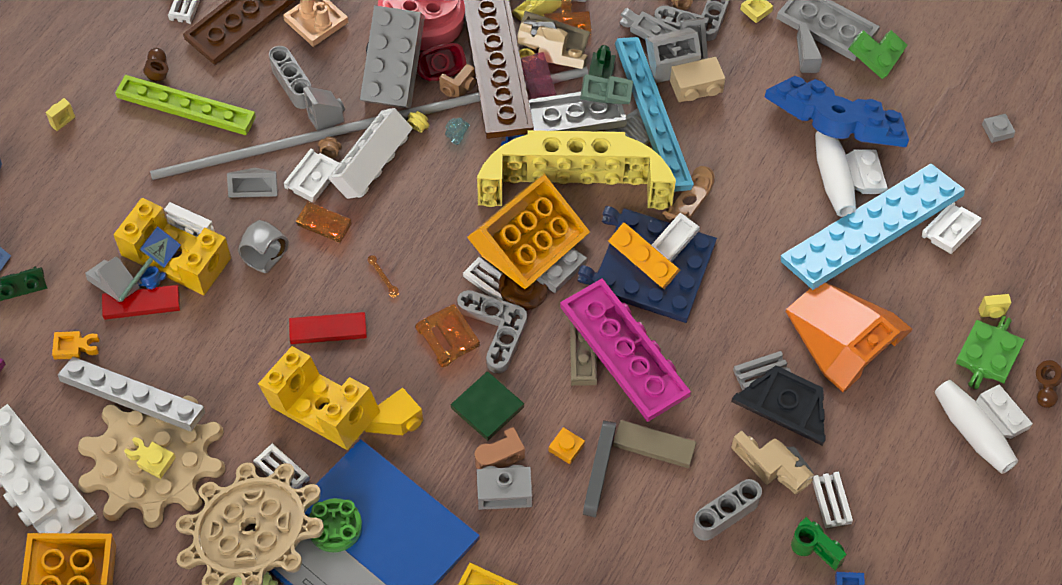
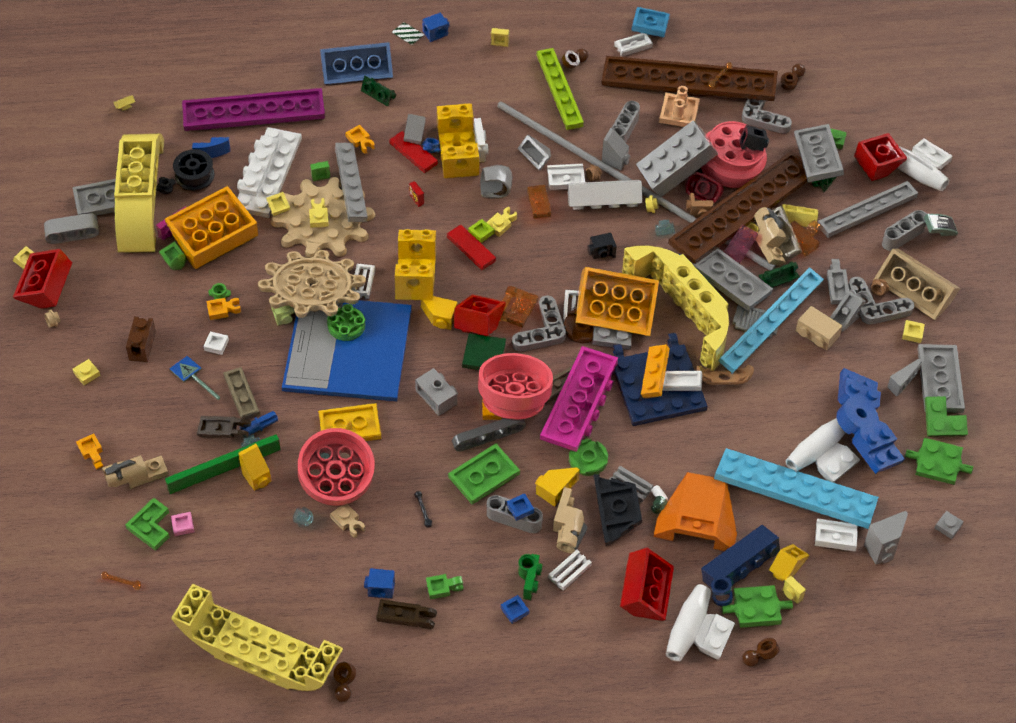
camera: 55 degrees right, 5 degrees down
piece [119,226,181,302] -> none
clear orange hinge [367,255,399,297] -> none
nougat leg [475,427,525,469] -> none
sand green slope [580,74,633,104] -> none
dark tan tile [613,420,696,468] -> none
light grey slope [645,28,701,83] -> none
none -> light yellow plate [266,192,290,216]
none -> bright green plate [310,161,330,181]
none -> red tile [409,181,424,207]
none -> bright green plate [448,444,520,505]
none -> red slope [454,294,506,336]
none -> lime plate [468,219,494,243]
none -> coral wheel [478,353,553,420]
none -> light yellow plate [486,207,517,237]
none -> blue plate [507,493,534,521]
none -> yellow slope [535,468,580,507]
none -> bright green tile [569,439,608,476]
none -> black brick [587,232,617,259]
none -> red slope [620,547,674,621]
none -> clear green arm [651,485,668,514]
none -> dark blue hinge [701,524,780,606]
none -> yellow slope [769,544,810,581]
none -> light grey slope [864,511,908,564]
none -> bright green plate [905,438,973,485]

